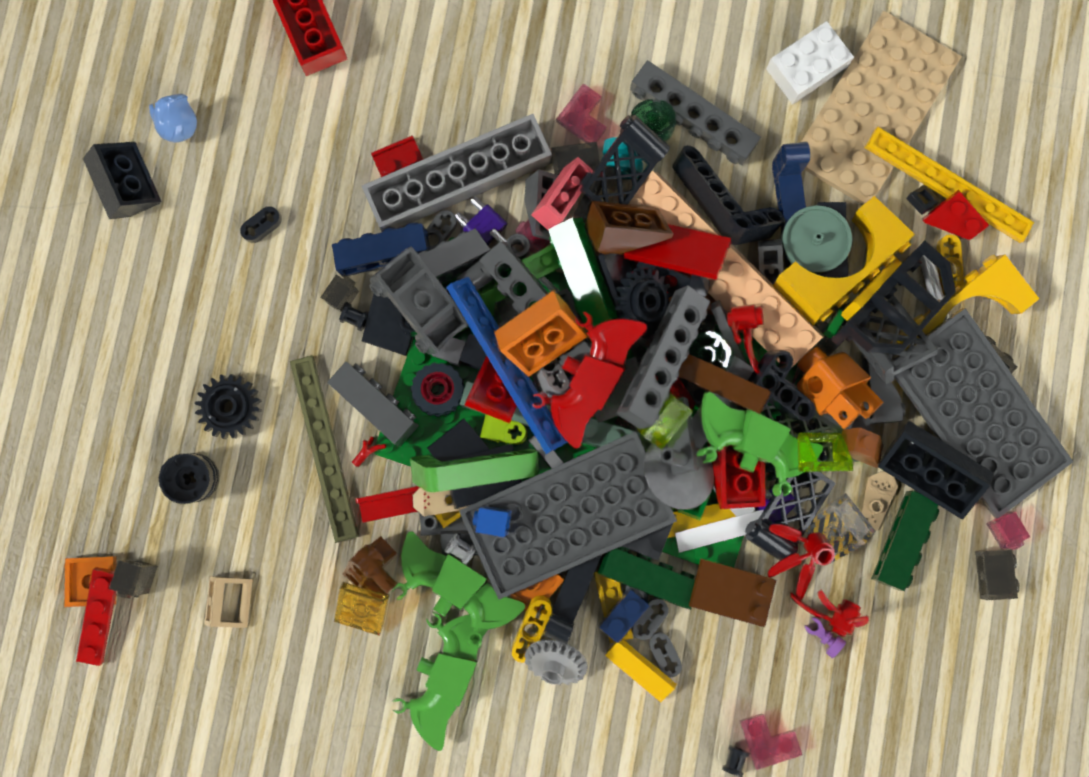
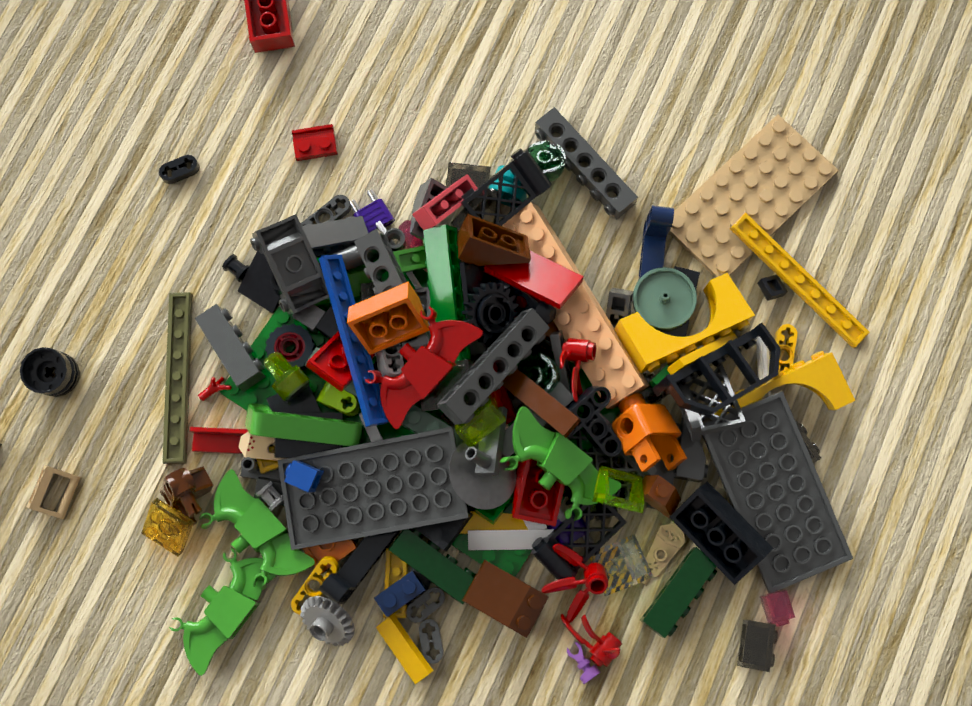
camera: 15 degrees right, 5 degrees down
black slope [83,141,162,220] -> none
medium blue hair [149,93,197,143] -> none
black gear [194,374,262,440] -> none
clear smoke brick [320,274,359,312] -> none
dark blue brick [332,223,431,277] -> none
light grey brick [362,114,552,232] -> none
clear pink plate [556,83,607,148] -> none
black beam [672,145,785,245] -> none
white brick [766,21,854,105] -> none
red wing [922,189,990,240] -> none
none -> clear neon green piece [264,352,310,402]

